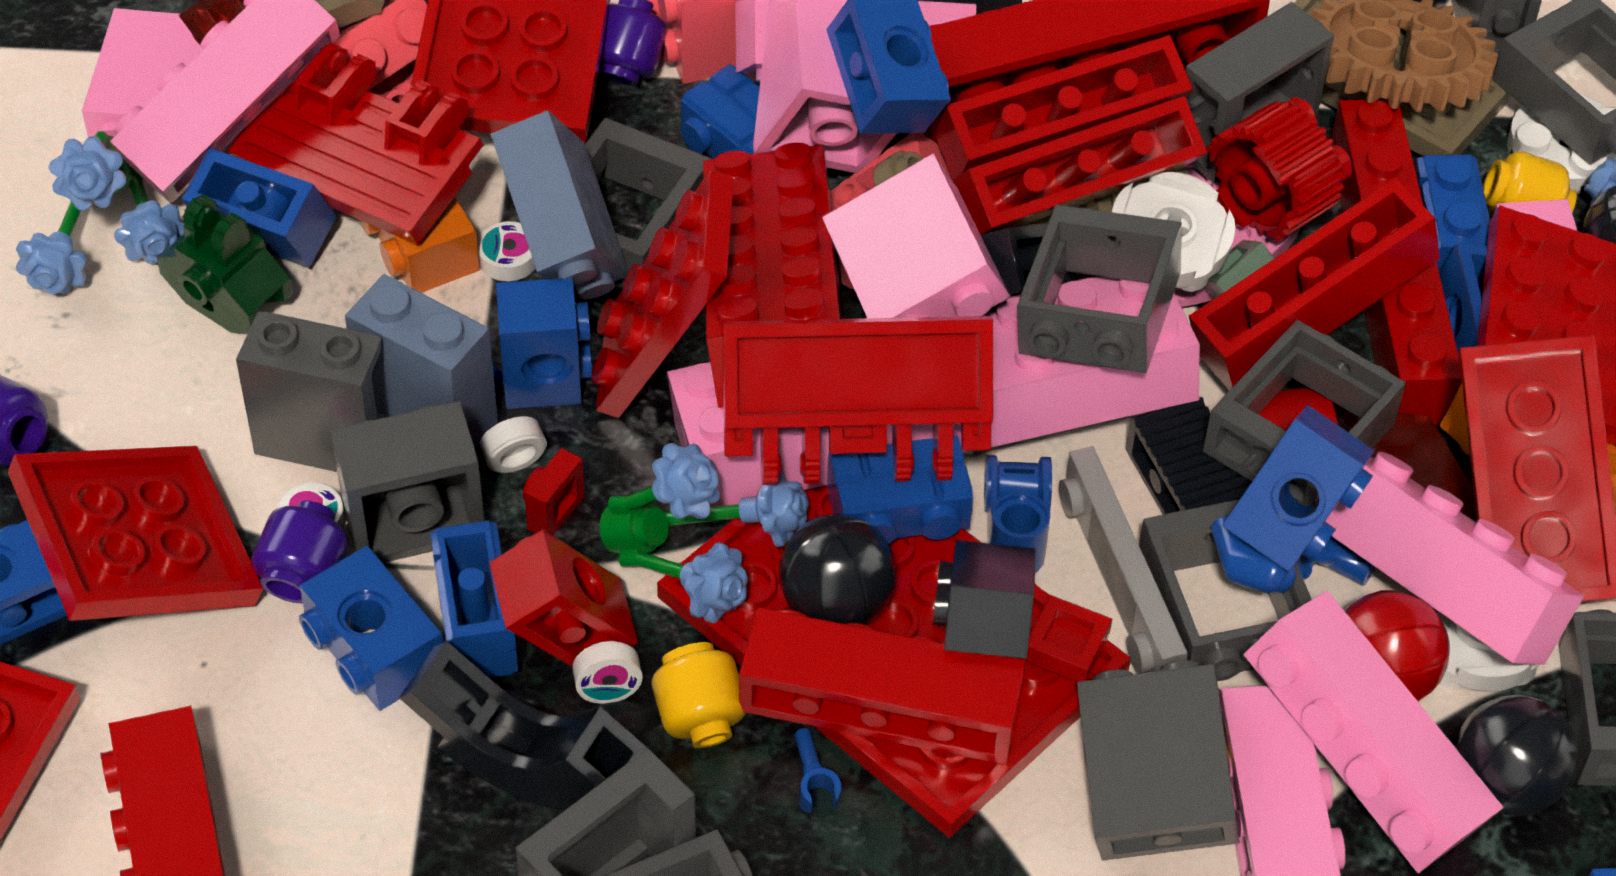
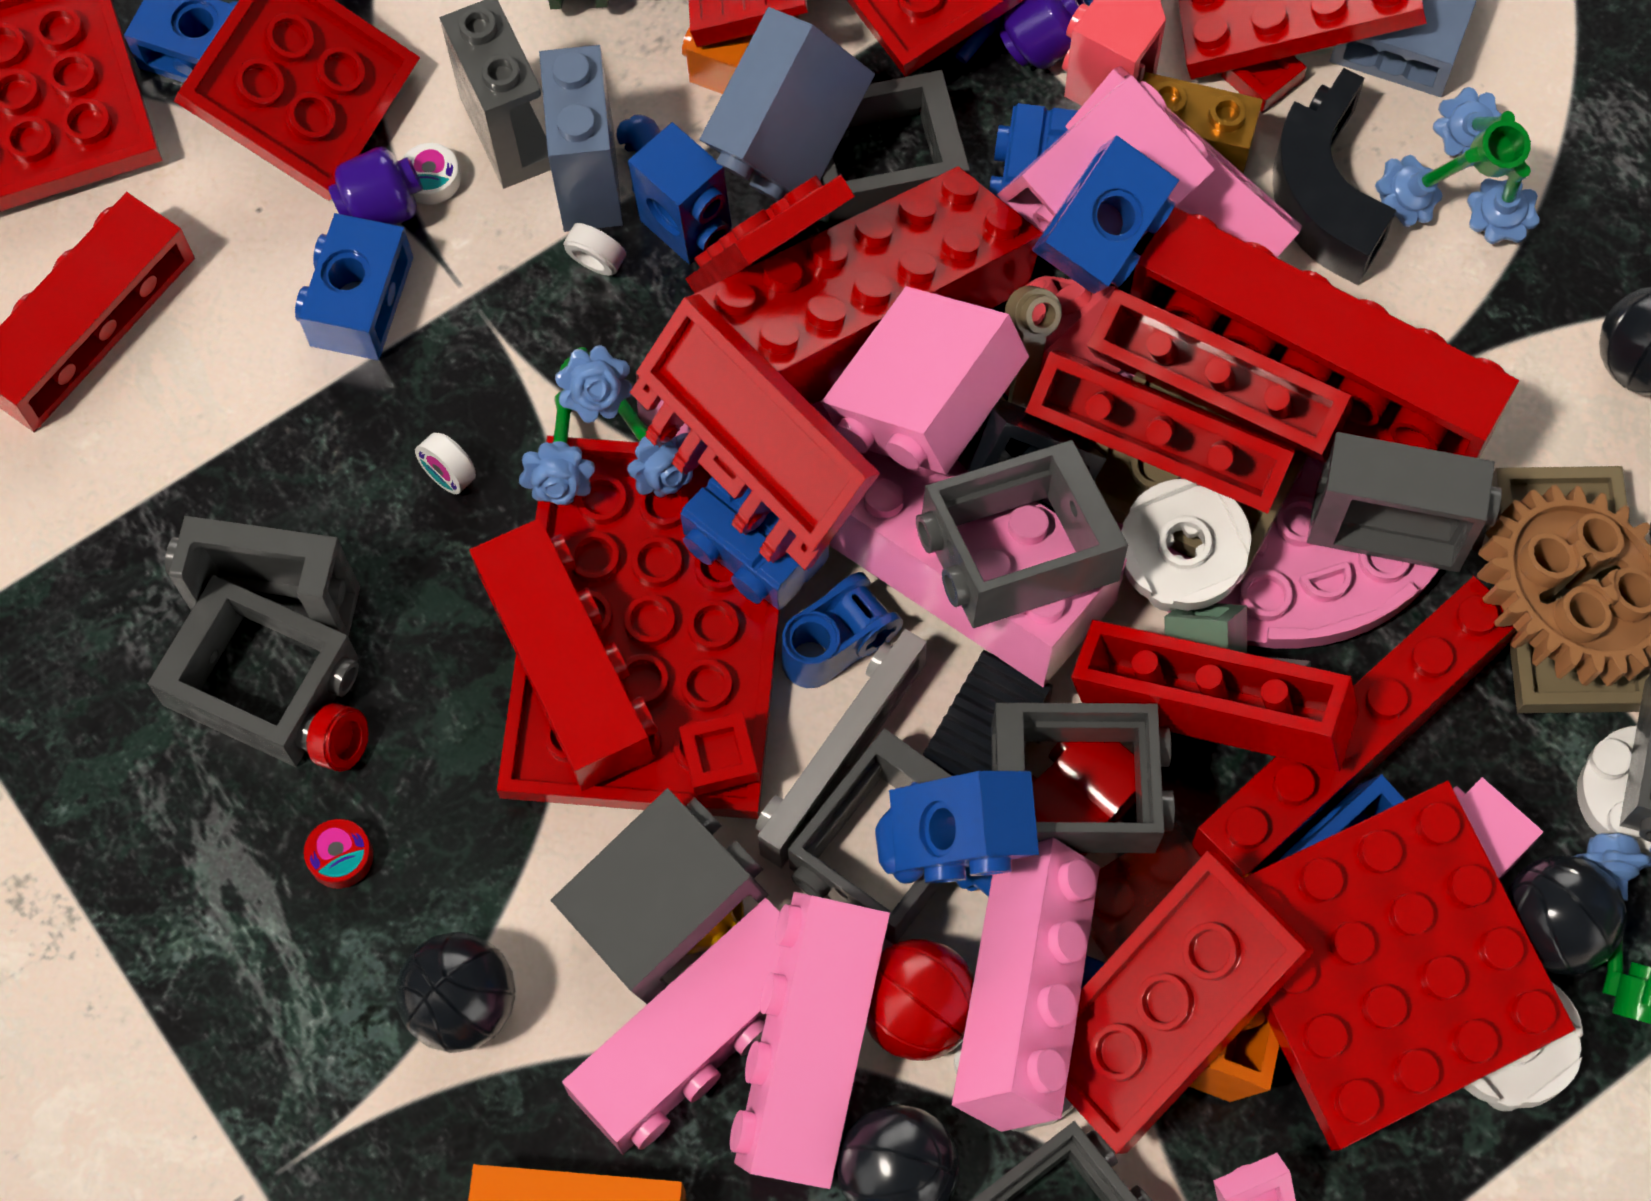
camera: 55 degrees right, 15 degrees up
dark grey brick [330,401,484,563] -> none
black arch [399,641,651,811] -> none
blue brick [430,521,518,678] -> none
red brick [489,529,638,666] -> none
red plate [523,448,585,536] -> none
yellow head [651,642,746,748] -> none
black piece [779,514,897,625] -> none
blue hand [795,728,841,813] -> none
black brick [933,540,1036,659] -> none
red brick [1206,97,1352,242] -> none
blue brick [1414,155,1490,272] -> none
yellow head [1483,151,1577,219] -> none

